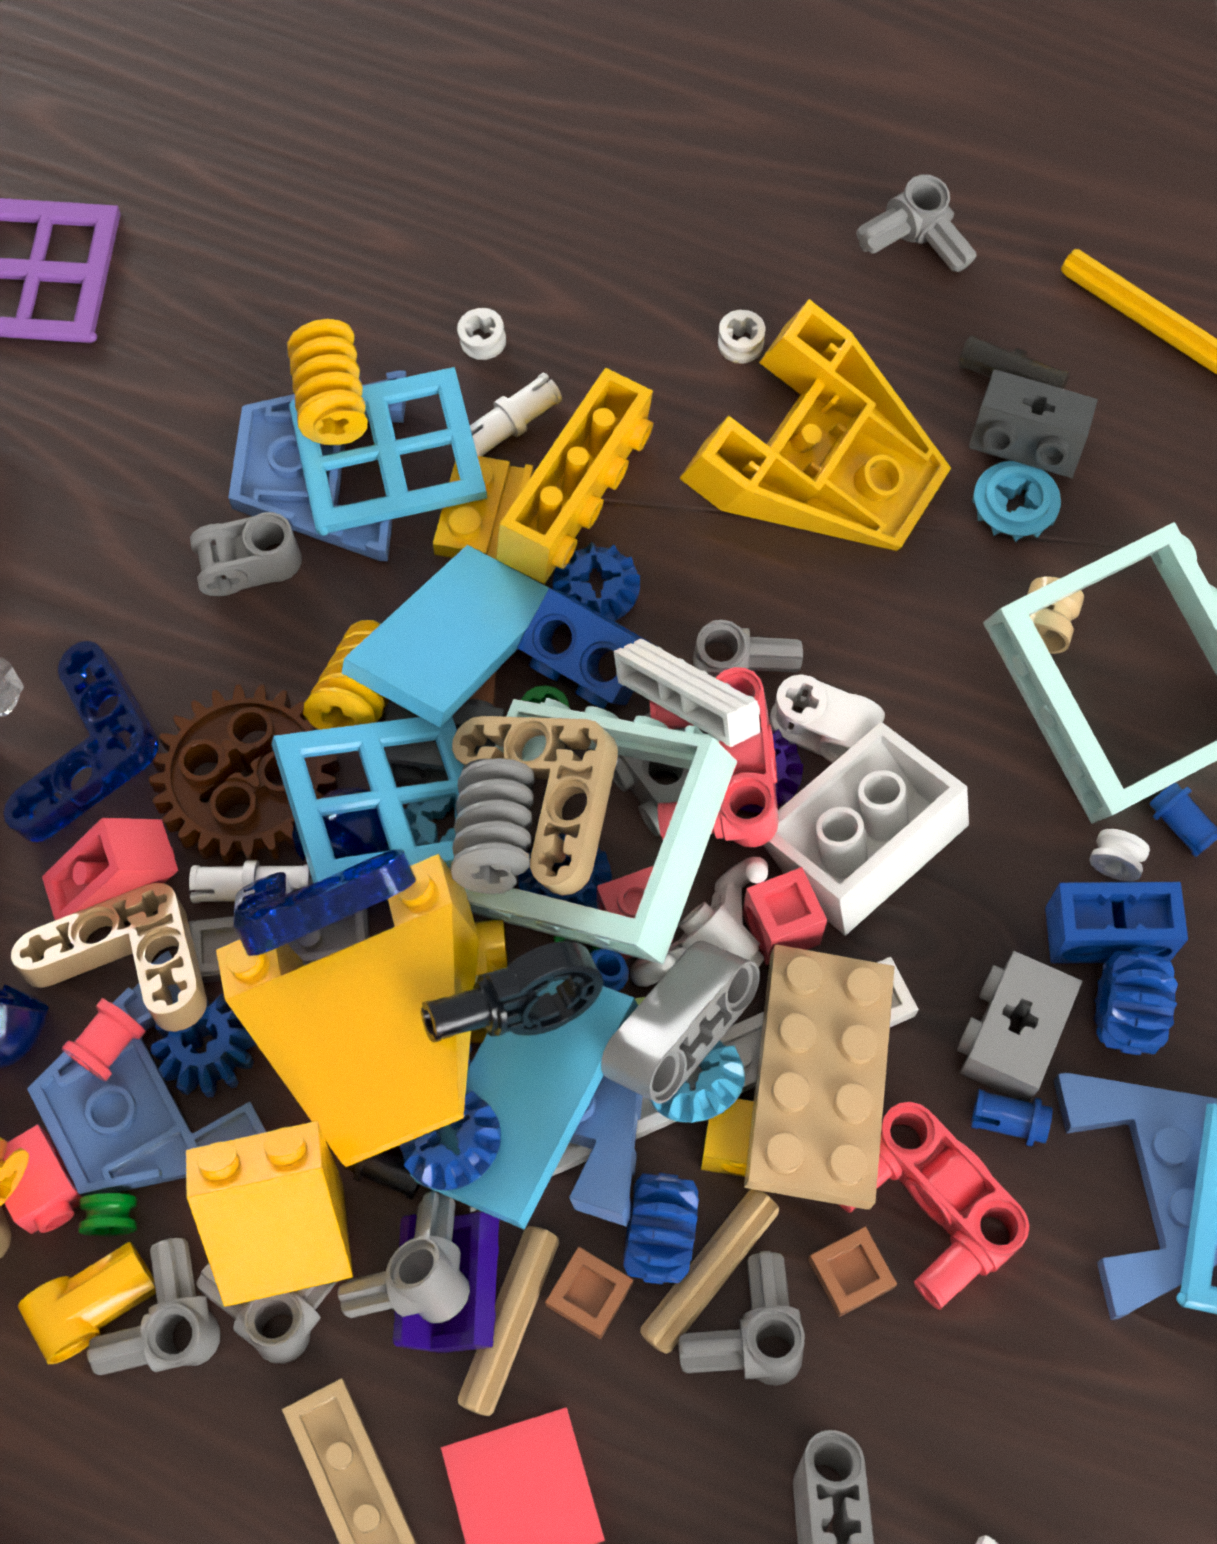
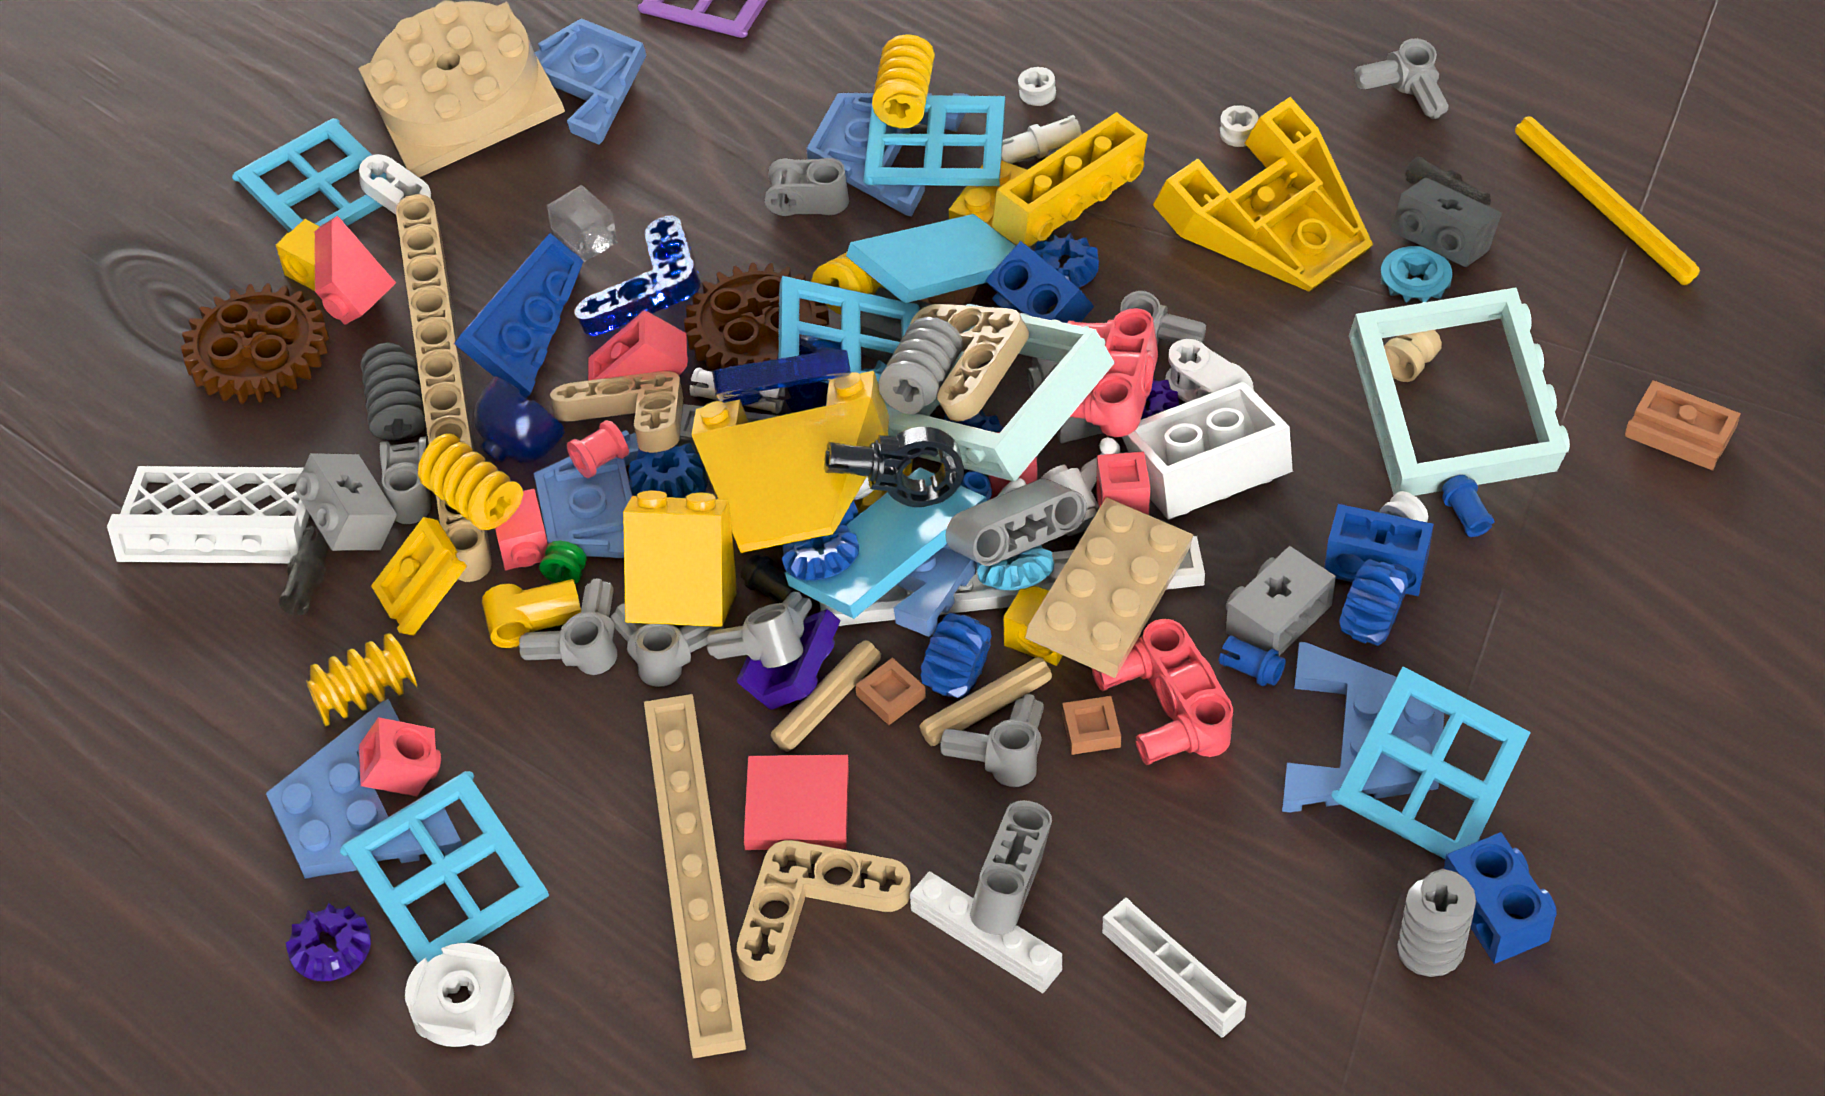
camera: 20 degrees right, 15 degrees down
white piece [614,638,760,747] -> none

